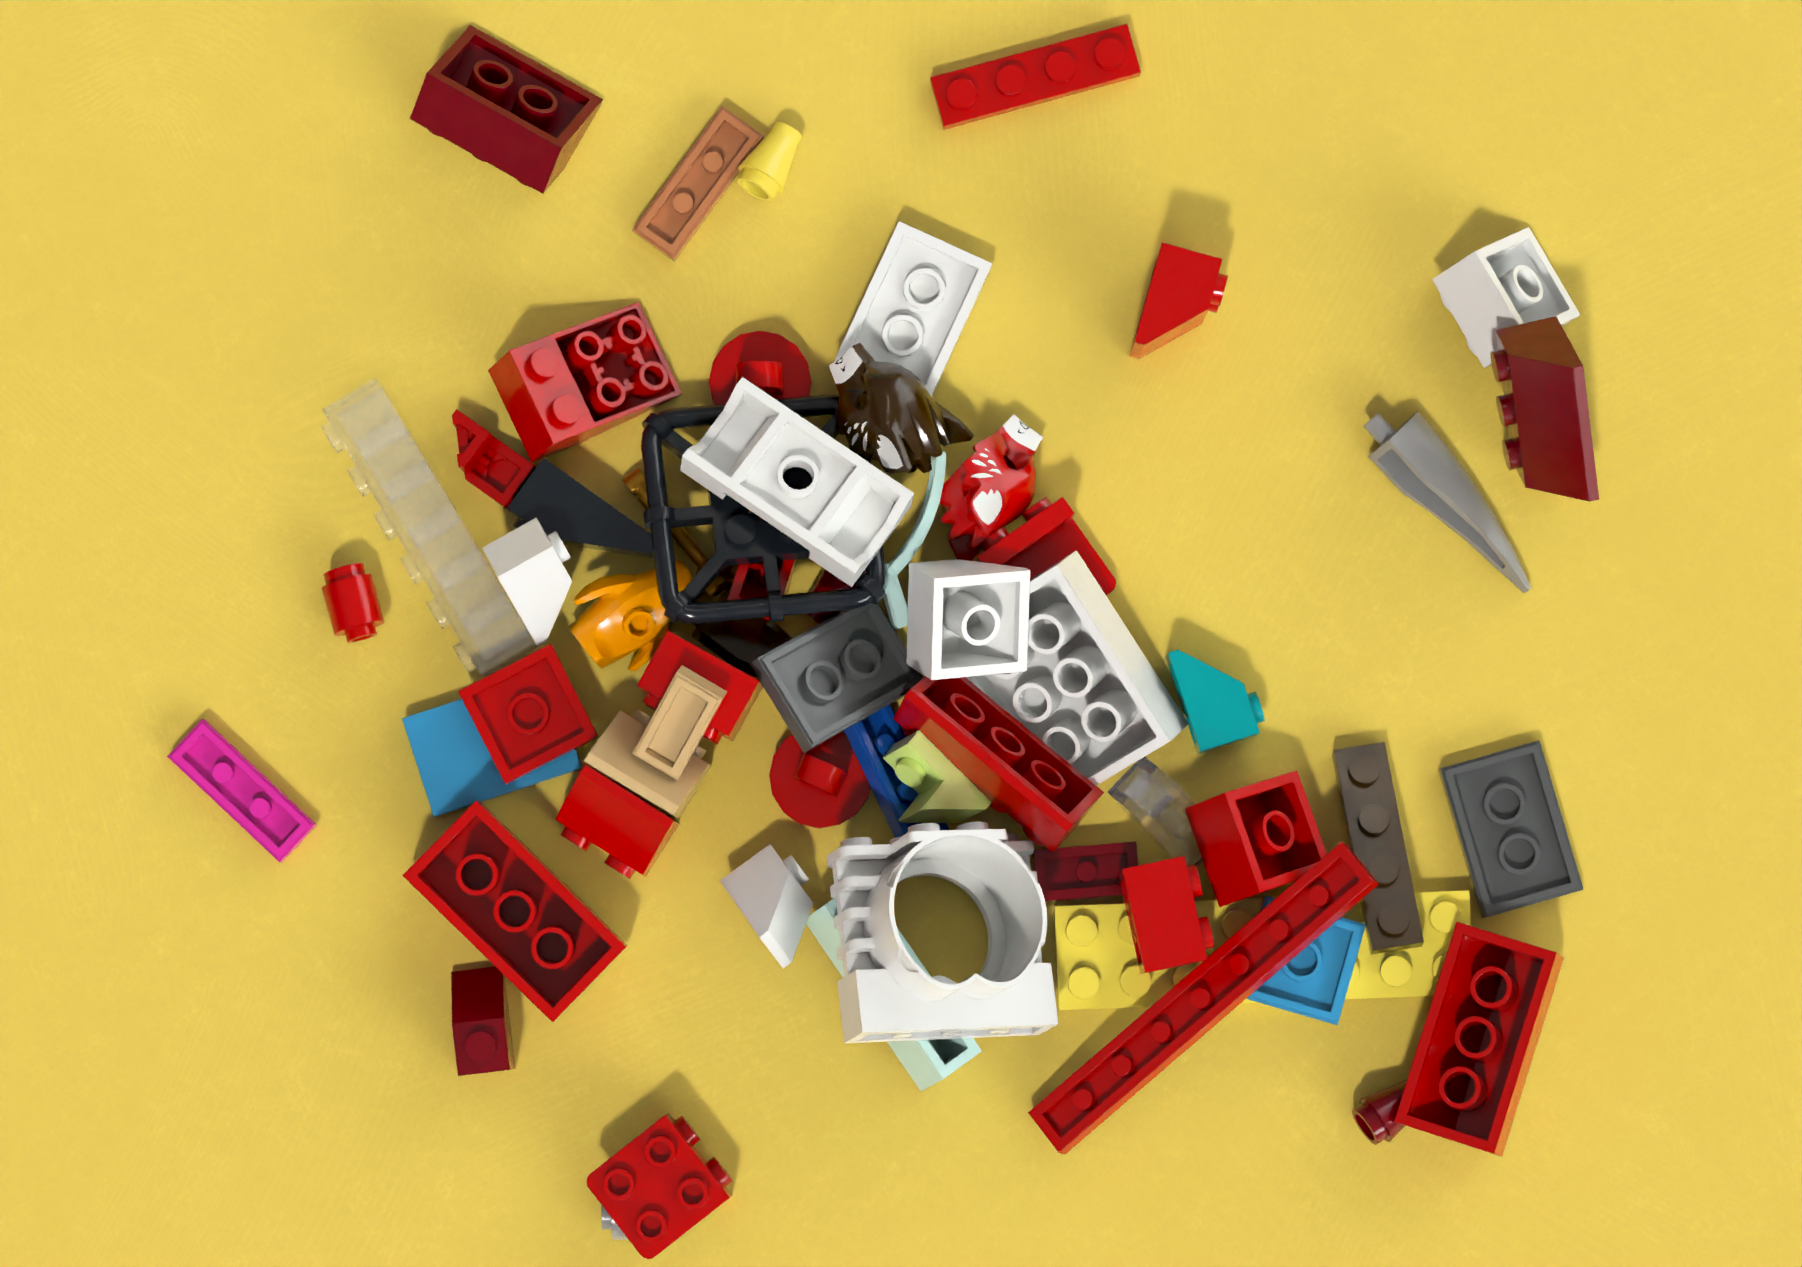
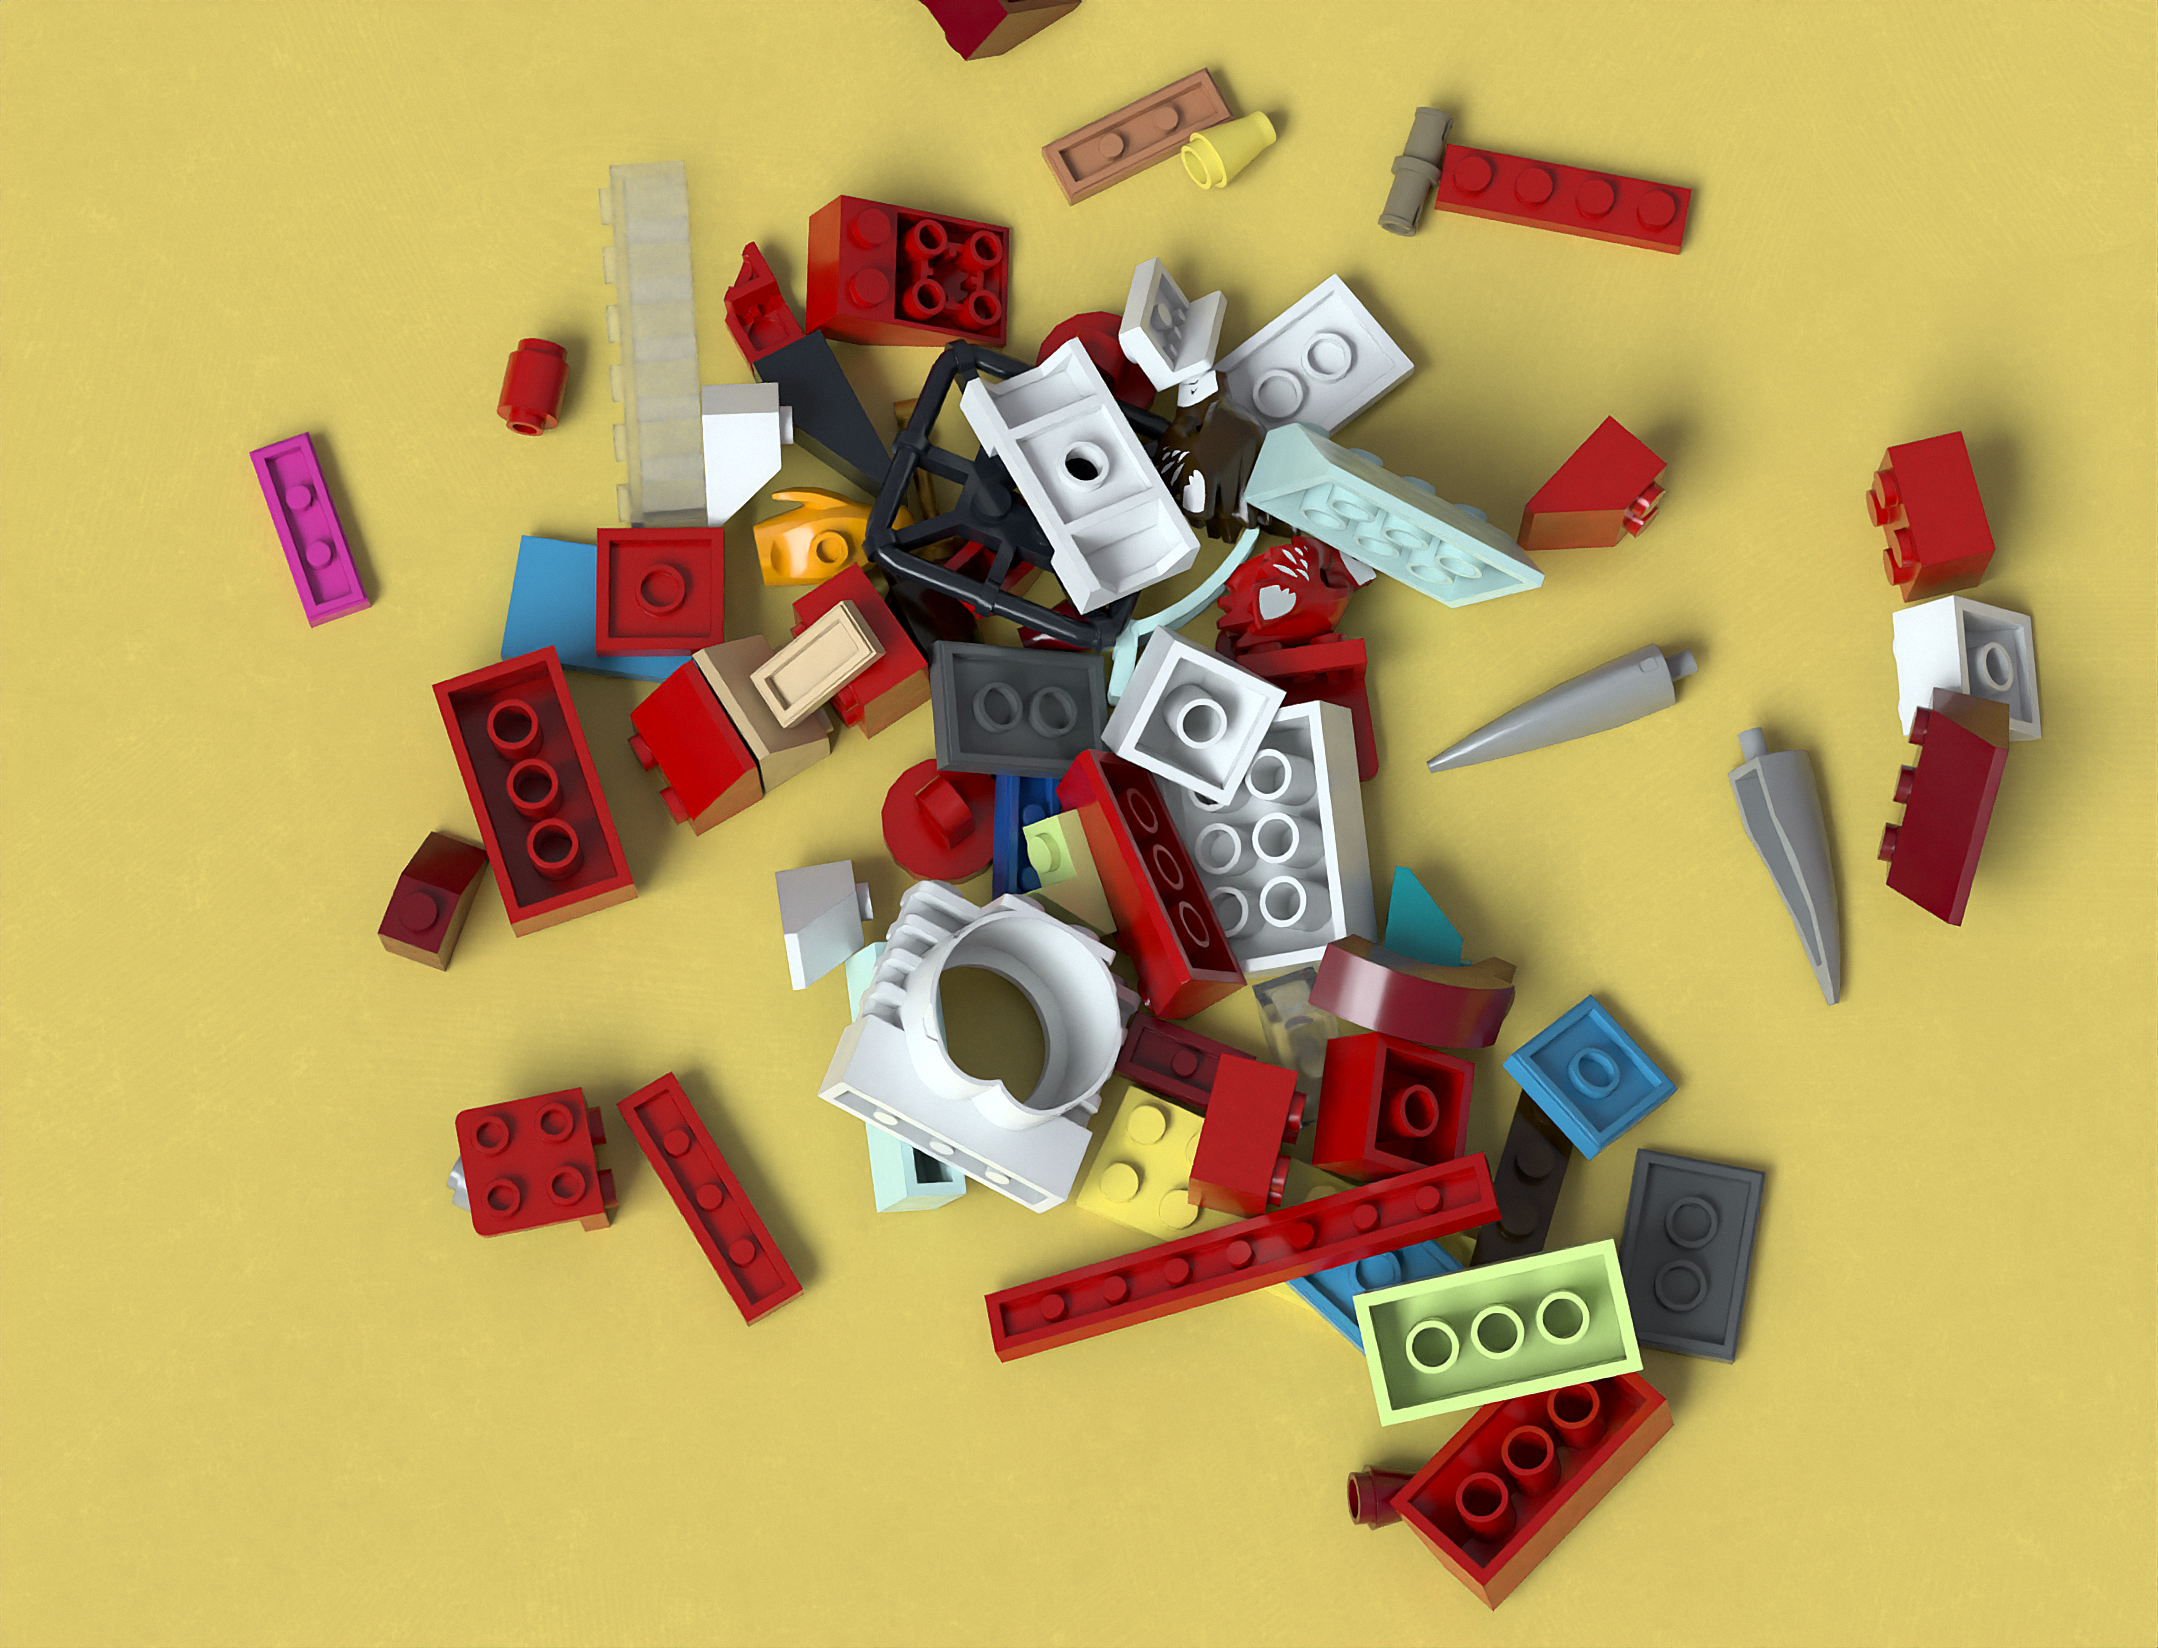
camera: 25 degrees right, 10 degrees down
none -> red plate [616,1071,804,1327]
none -> white bracket [1119,256,1227,392]
none -> light aqua slope [1242,421,1545,609]
none -> dark red arch [1308,934,1517,1049]
none -> yellowish green brick [1353,1236,1643,1427]
none -> dark tan pin [1378,107,1454,237]
none -> light grey piece [1426,643,1698,773]
none -> dark azure tile [1502,994,1678,1161]
none -> red brick [1866,431,1996,603]

